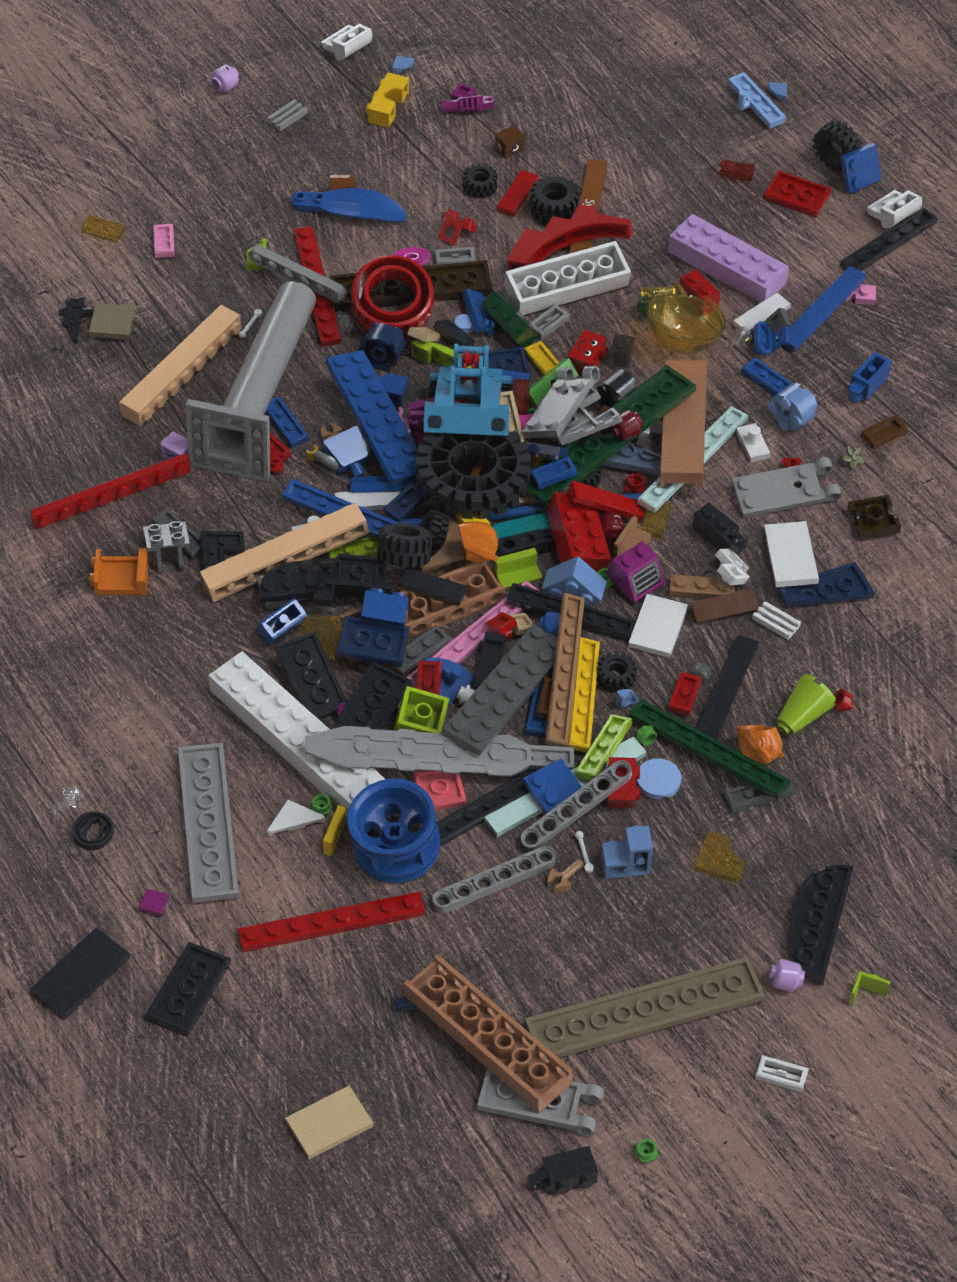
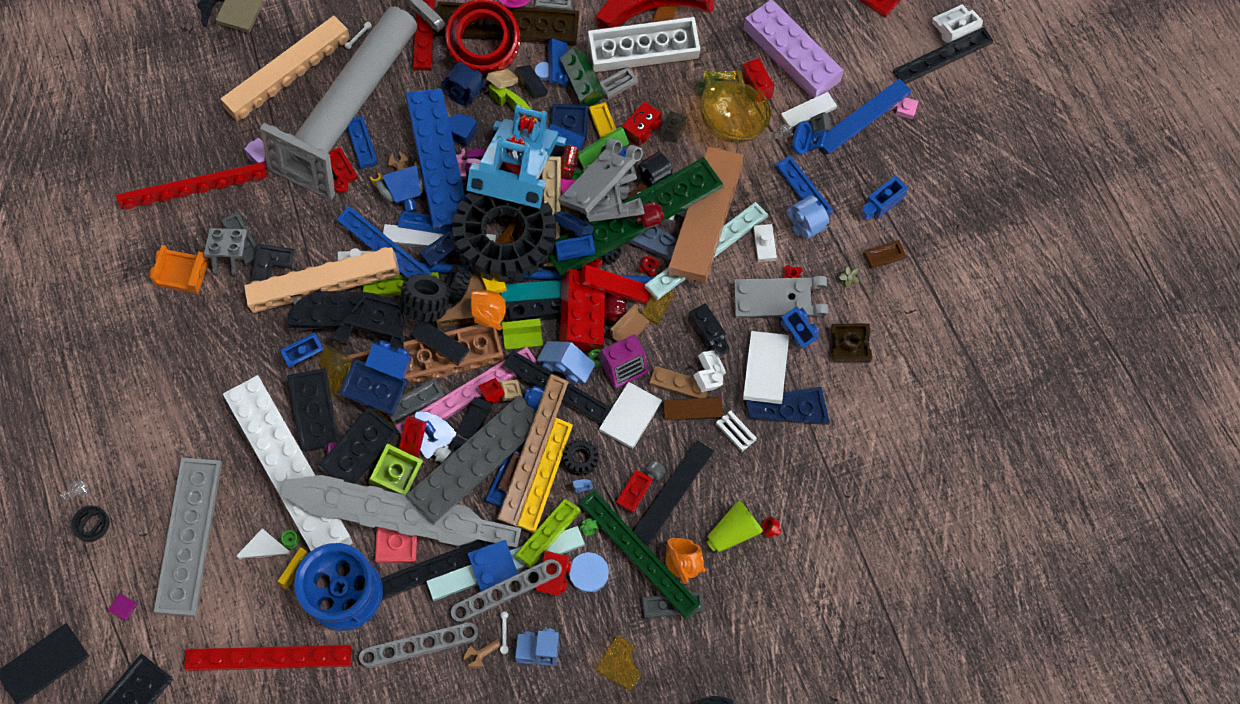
camera: 10 degrees right, 15 degrees up
none -> blue brick [781,307,820,349]

